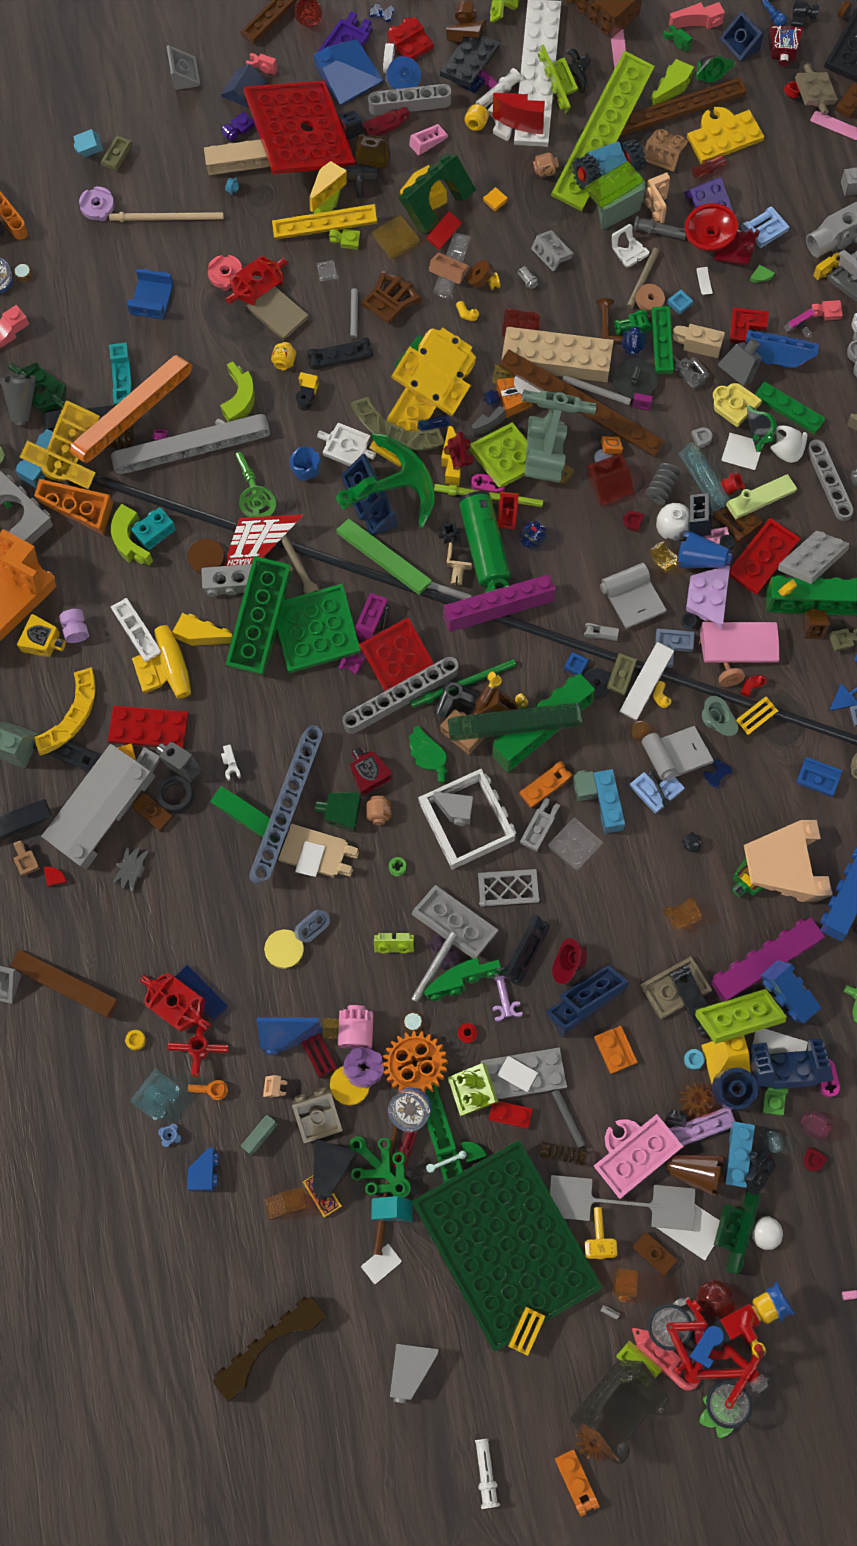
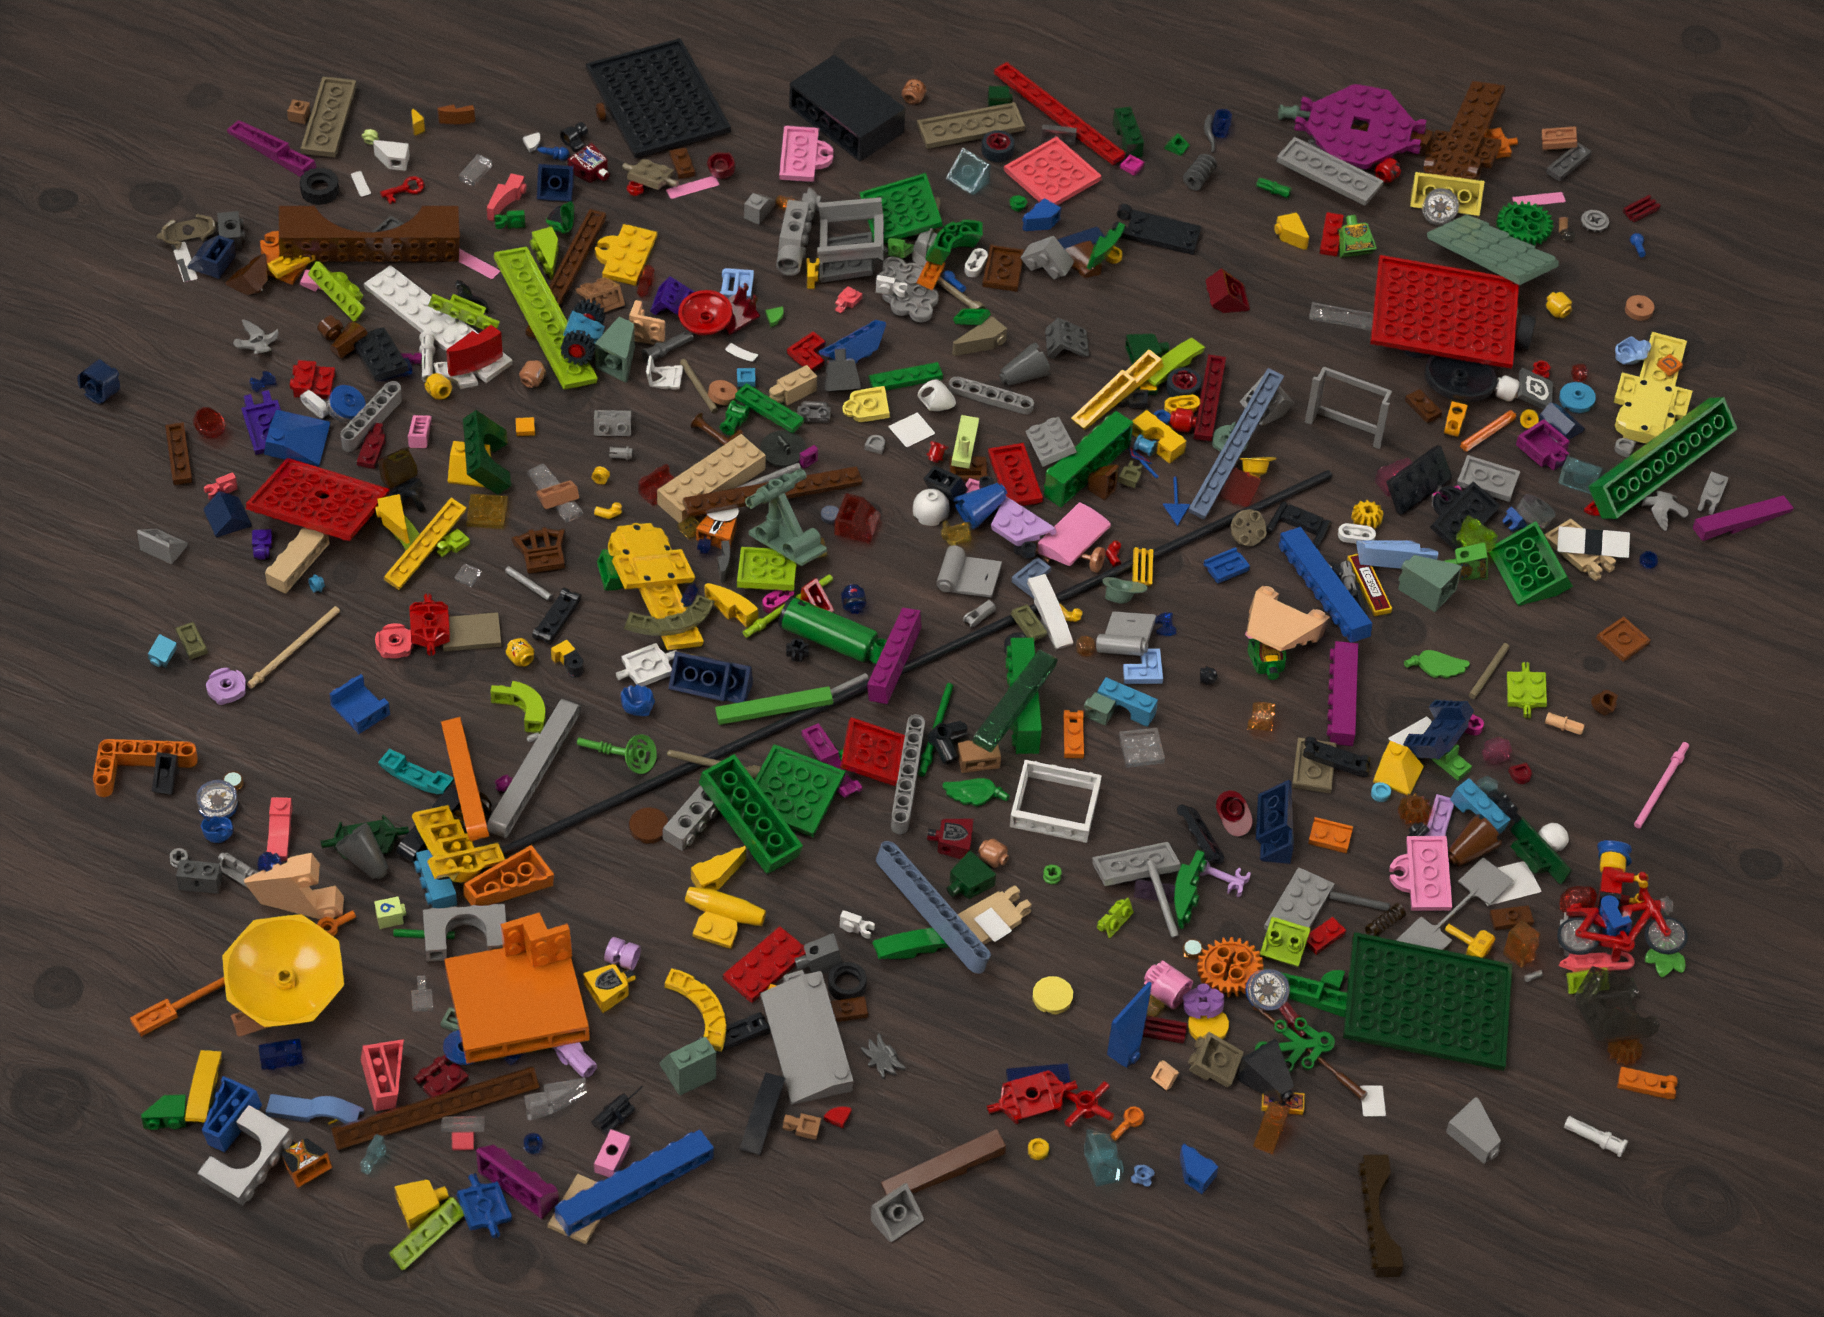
camera: 60 degrees left, 20 degrees down
lime arch [111,504,153,566] -> none
white slope [111,598,161,662] -> none
teal brick [131,507,176,551] -> none
sticker [224,514,304,566] -> none
sand green slope [241,1115,277,1155] -> none
sand blue plate [294,910,330,942] -> none
green piece [336,433,435,528] -> none
black slope [338,110,363,139] -> none
teal slope [371,1196,412,1222] -> none
red slope [426,211,462,250] -> none
light aqua hinge [426,1151,467,1173] -> none
light grey slope [434,791,473,826] -> none
dark red hips [444,432,474,470] -> none
tan bracket [447,542,472,586] -> none
red plate [458,1023,477,1043] -> none
reddish brown piece [467,260,493,288] -> none
reddish brown torso [471,672,529,728] -> none
light grey window [478,869,540,907] -> none
white sticker [498,1056,538,1092] -> none
yellow tile [508,1307,545,1356] -> none
light grey hinge [520,798,560,852] -> none
blue tile [564,652,589,675] -> none
clear neon green piece [585,161,644,209] -> none
orange tile [601,436,623,454] -> none
clear blue head [622,326,646,354] -> none
dark red tile [623,511,644,532] -> none
dark grey piece [645,463,681,505] -> none
black hinge [648,770,670,807] -> none
clear light blue plate [679,442,730,512] -> none
lime plate [695,989,787,1044] -> none
dark blue brick [712,1068,758,1110] -> none
hat [747,405,777,453] -> none
blue wedge [760,960,821,1024] -> none
yellow tile [778,579,797,597] -> none
piece [784,308,815,338] -> none

